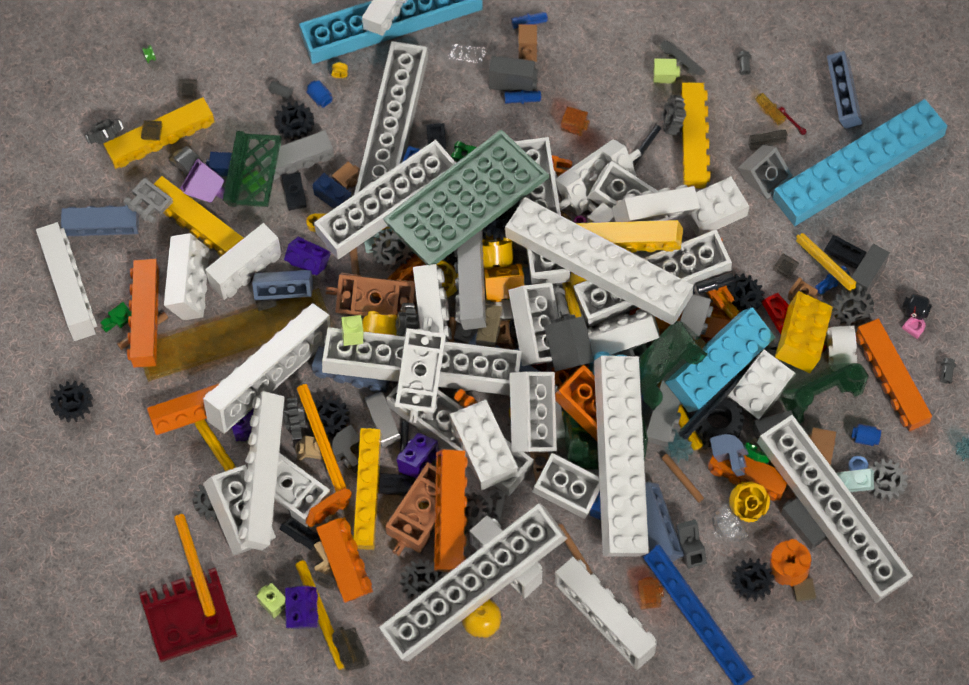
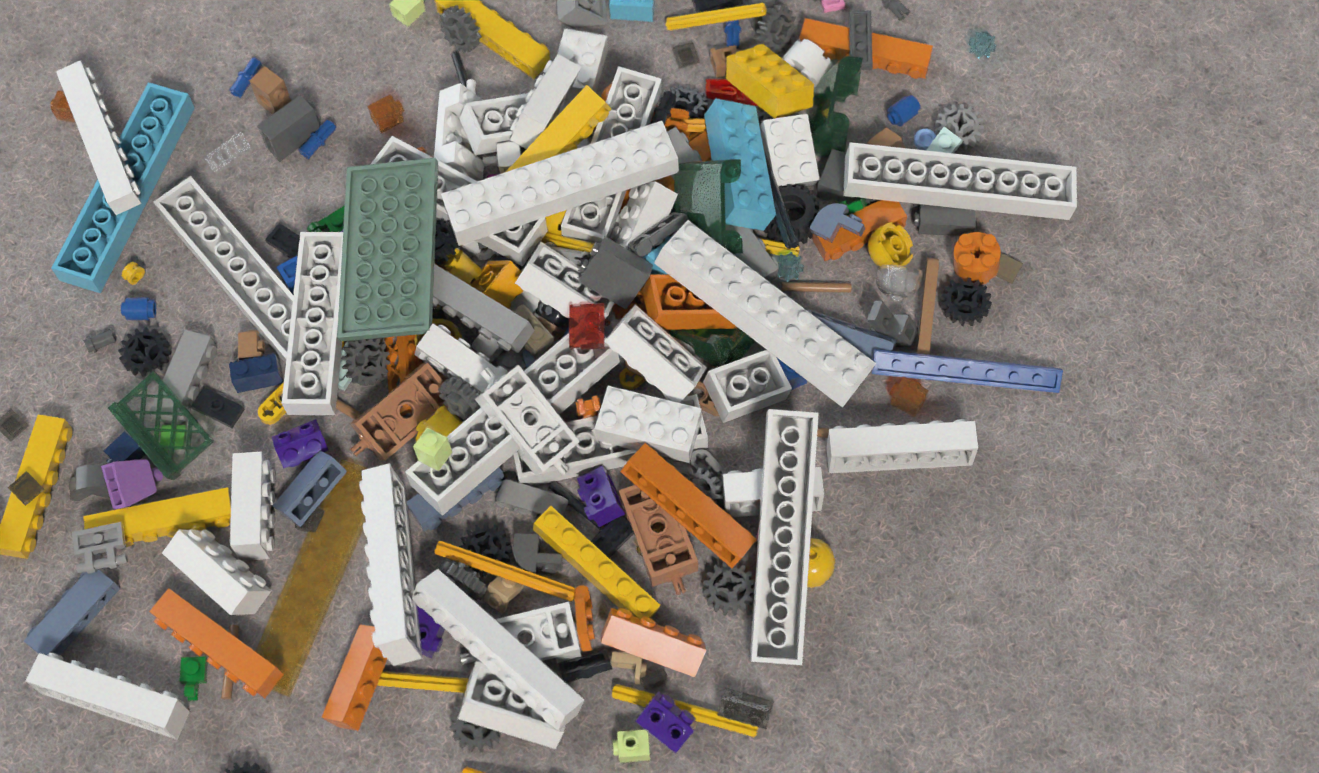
camera: 50 degrees left, 0 degrees up
none -> clear red plate [569,303,605,350]
none -> dark grey hinge [627,212,689,257]
none -> dark grey tile [849,10,873,70]
none -> medium nougat beam [916,258,939,355]

